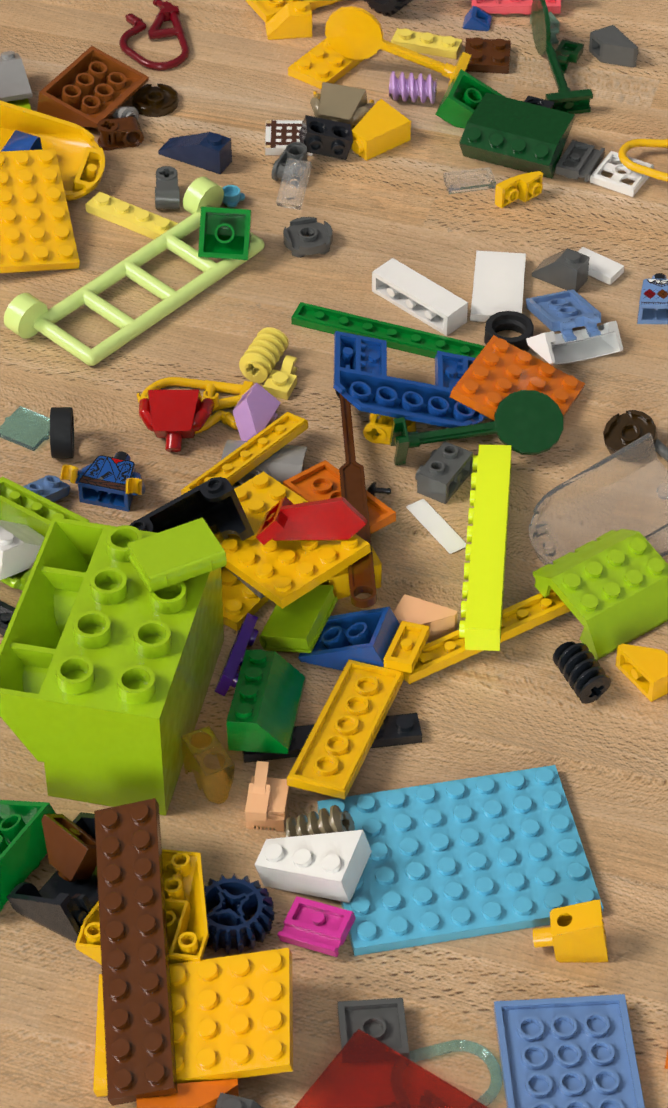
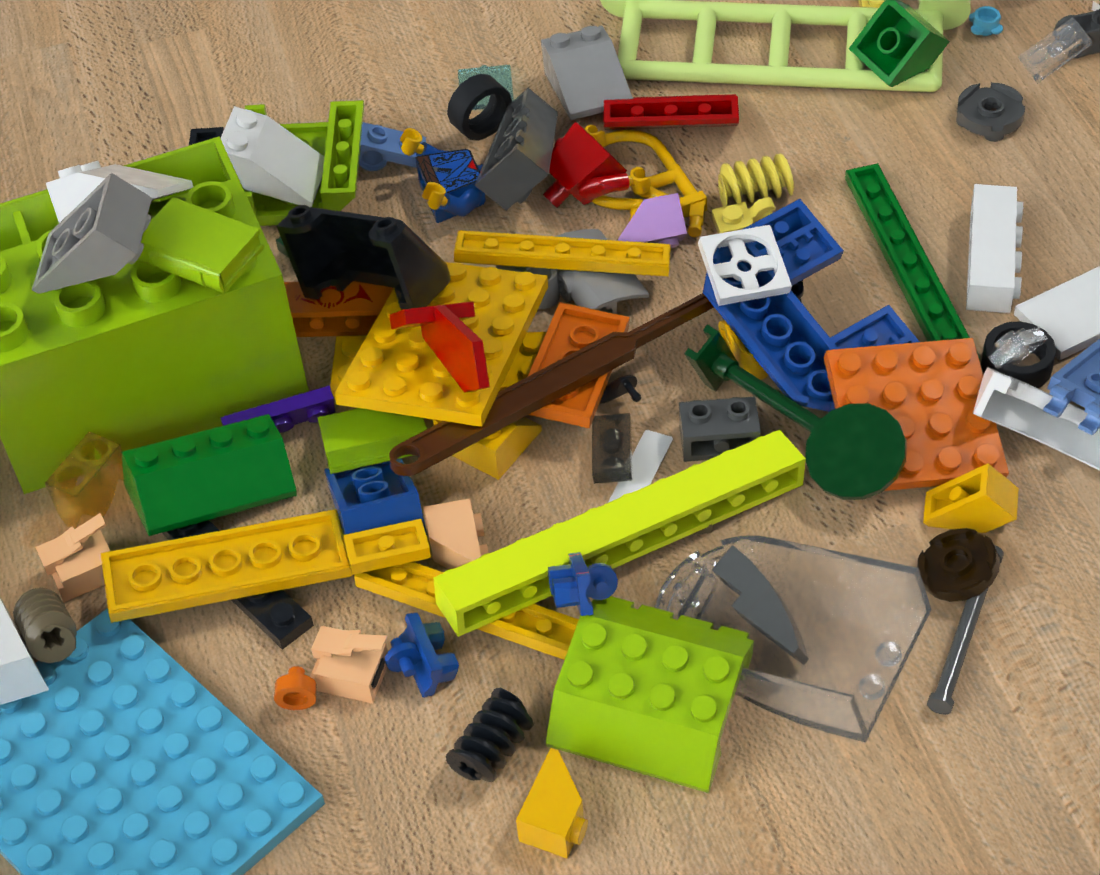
camera: 60 degrees right, 5 degrees up
none -> light grey slope [32,173,152,294]
none -> white slope [46,161,194,223]
none -> orange tile [274,666,317,710]
none -> light nougat piece [310,626,388,704]
none -> blue hips [385,612,459,697]
none -> dark grey wedge [475,88,558,210]
none -> light grey slope [541,26,633,120]
none -> blue hips [548,552,618,616]
none -> clear smoke plate [592,413,632,484]
none -> red slope [604,94,739,130]
none -> white piece [698,225,792,306]
none -> dark grey slope [712,545,809,666]
none -> yellow slope [923,463,1019,533]
none -> clear plate [988,327,1048,369]

